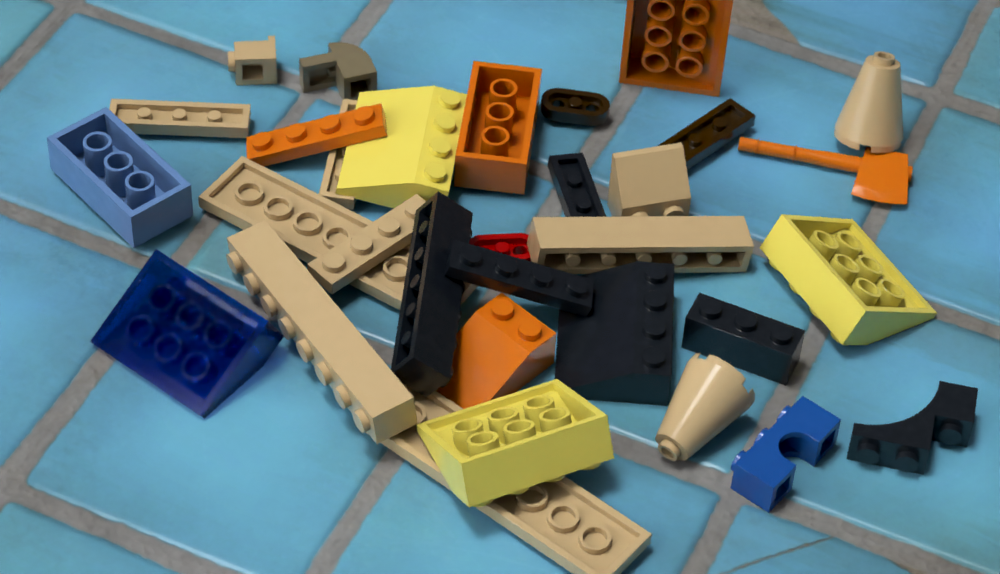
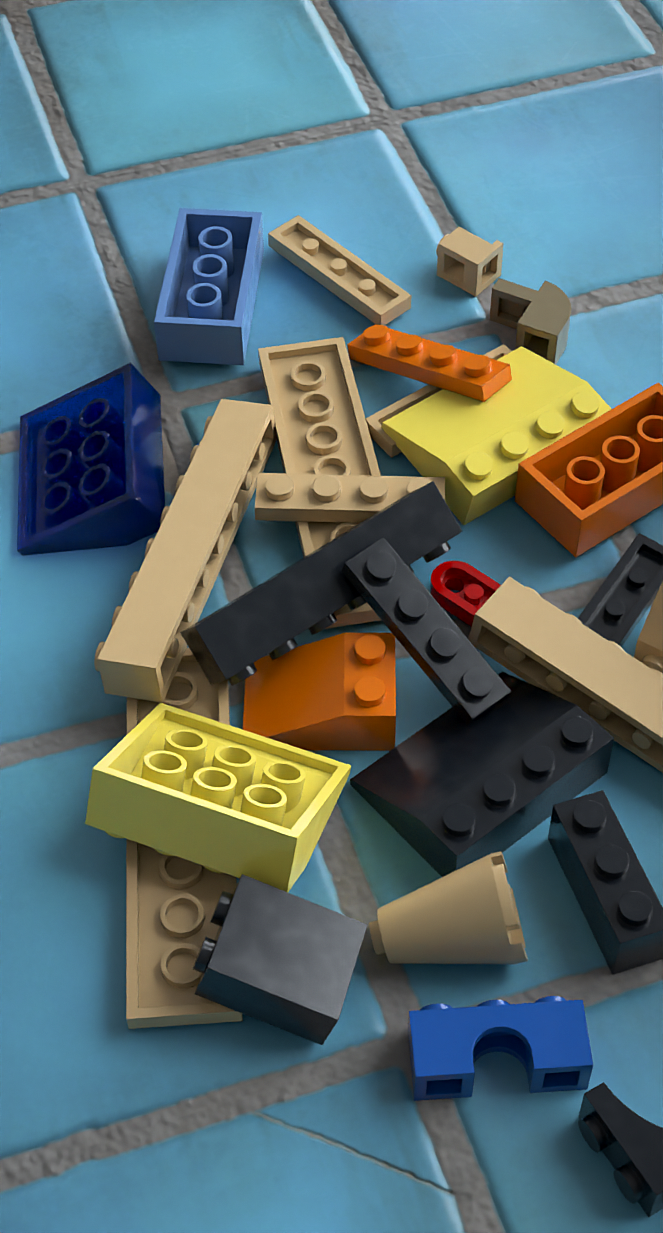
camera: 50 degrees right, 5 degrees up
none -> black brick [193,874,367,1045]

